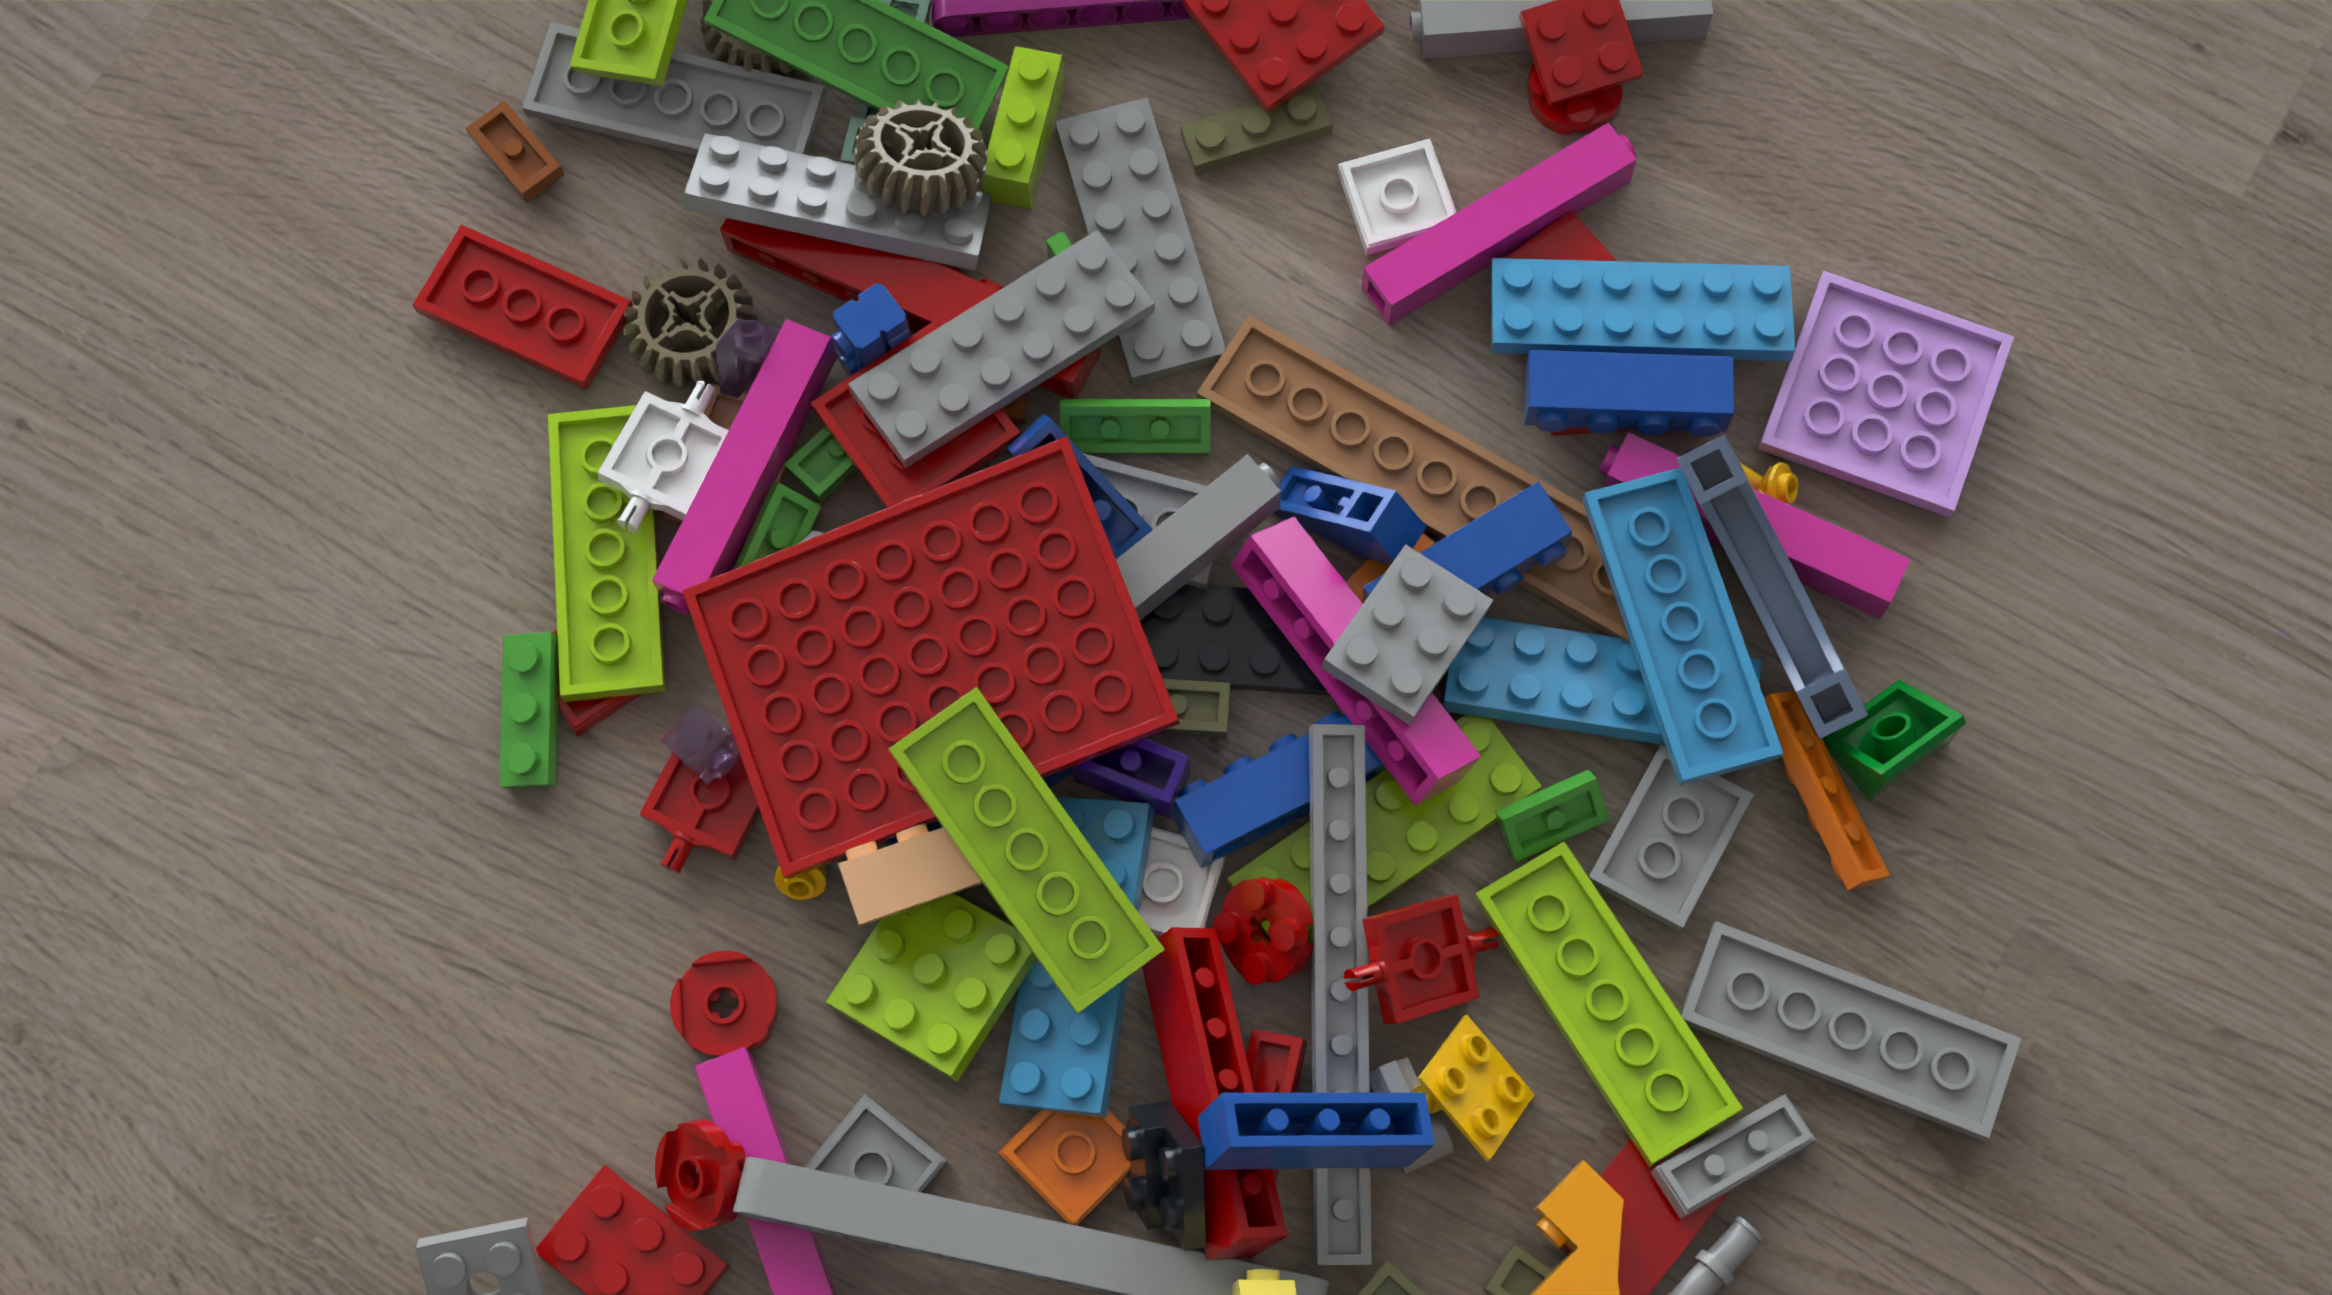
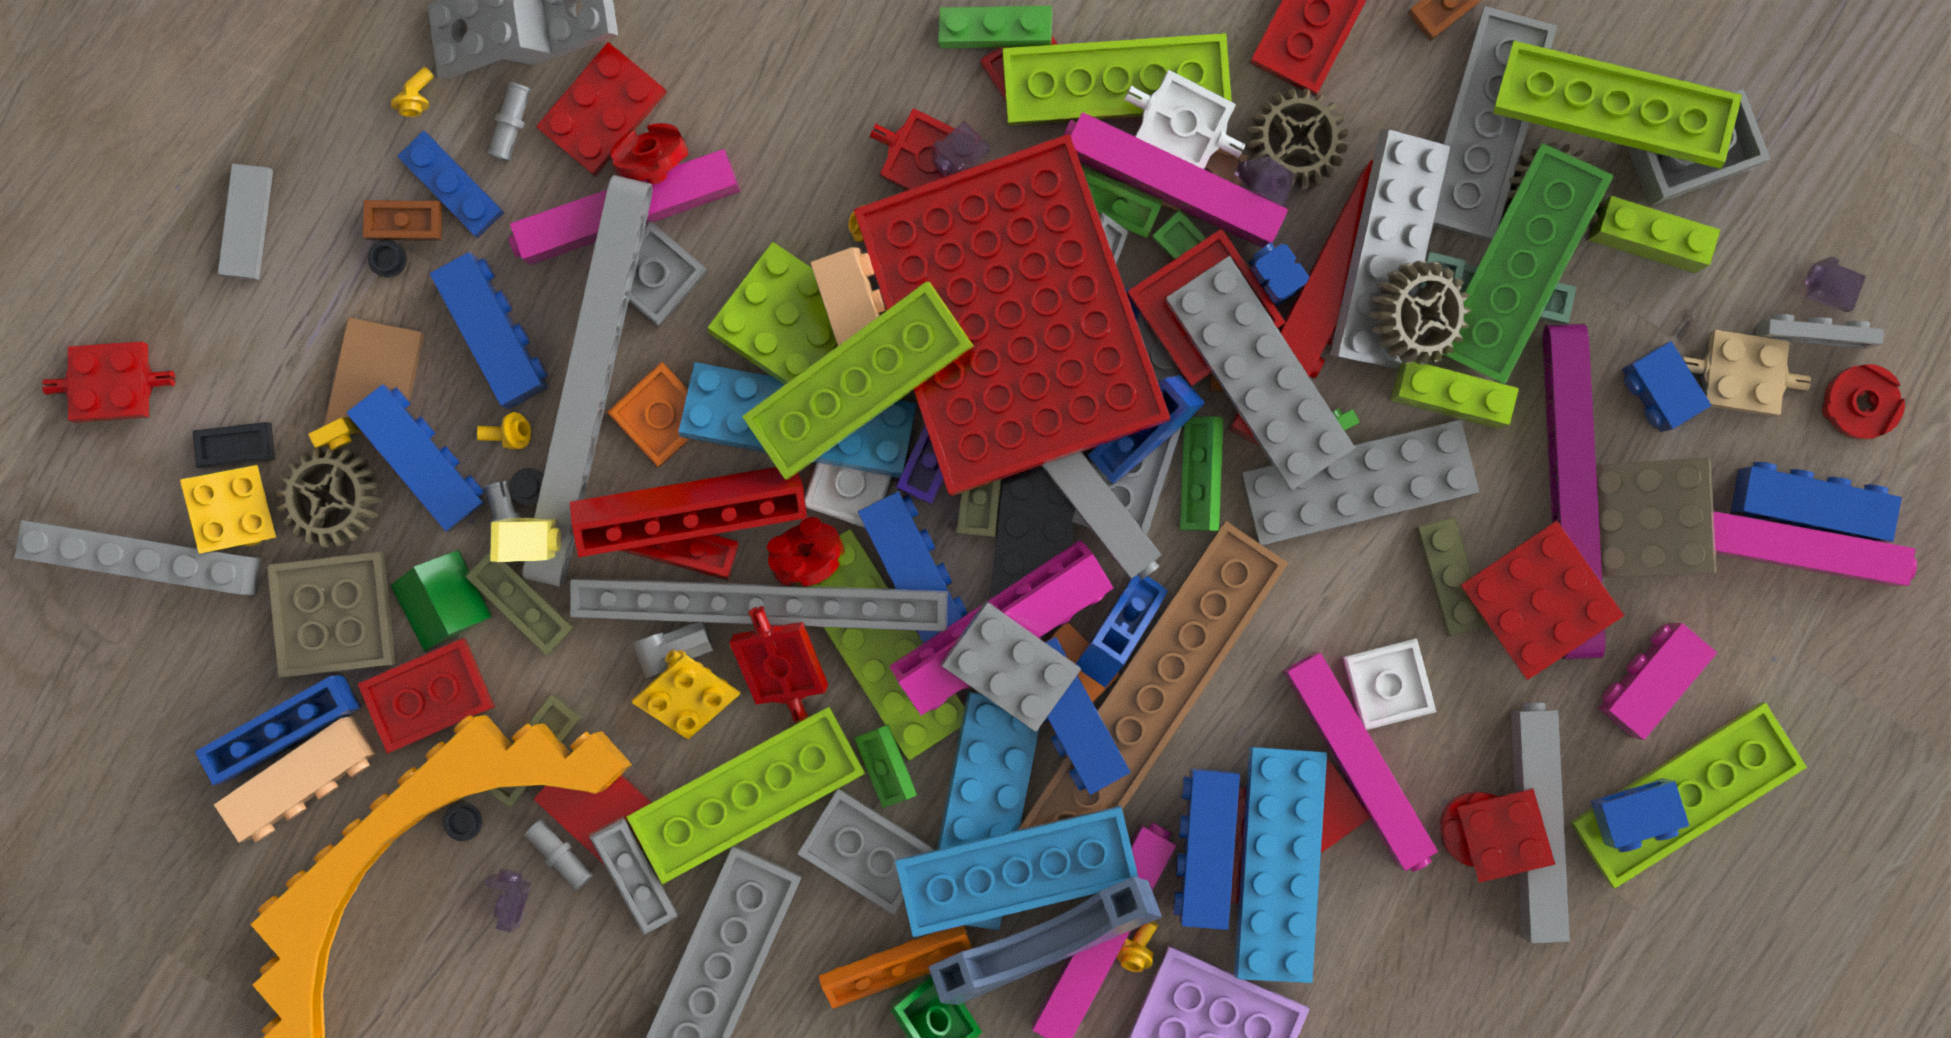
camera: 90 degrees right, 15 degrees up
red plate [670,951,779,1058] -> none
black plate [1122,1100,1206,1250] -> none
blue brick [1198,1092,1435,1170] -> none

